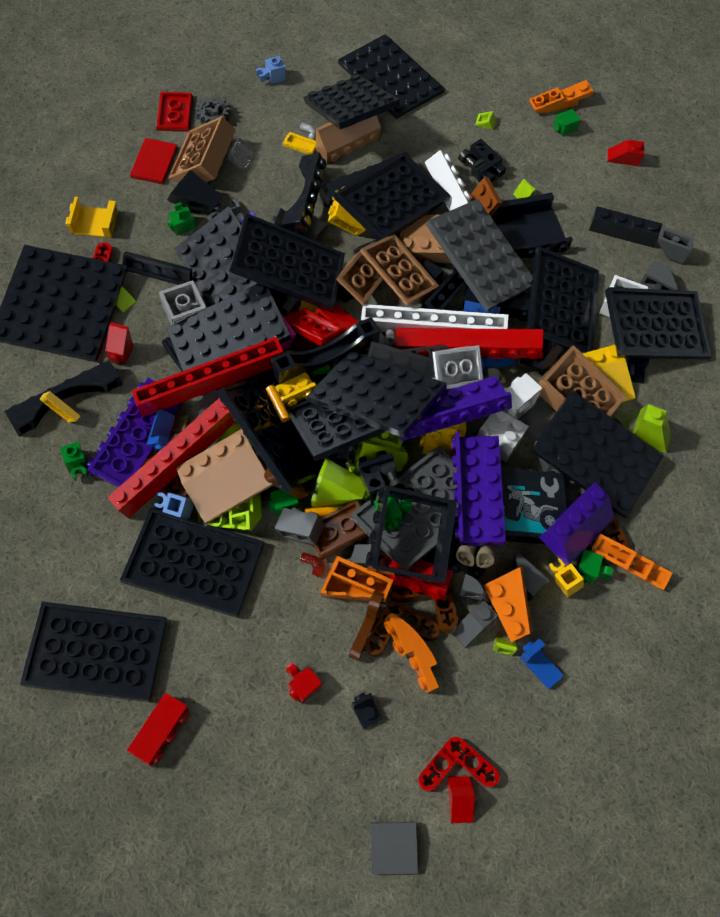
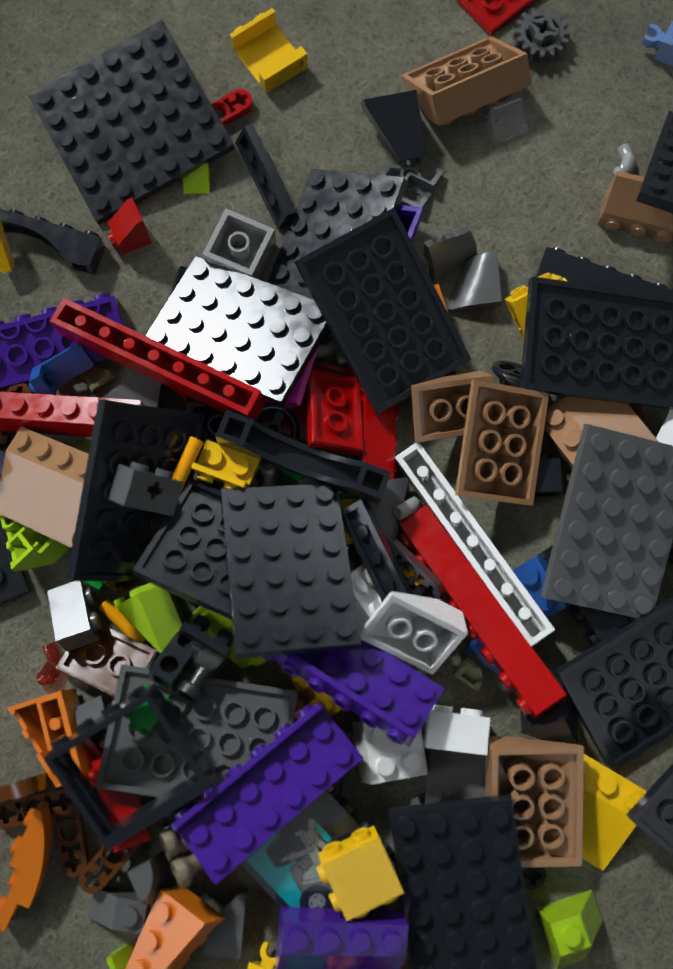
camera: 55 degrees right, 15 degrees up
red tile [130,138,177,185] -> none
green brick [167,203,195,235] -> none
black arch [282,152,327,235] -> none
yellow tile [283,132,316,155] -> none
black brick [420,269,466,310] -> none
black panel [627,358,649,384] -> none
none -> dark grey brick [108,462,183,516]
none -> yellow brick [316,826,404,921]

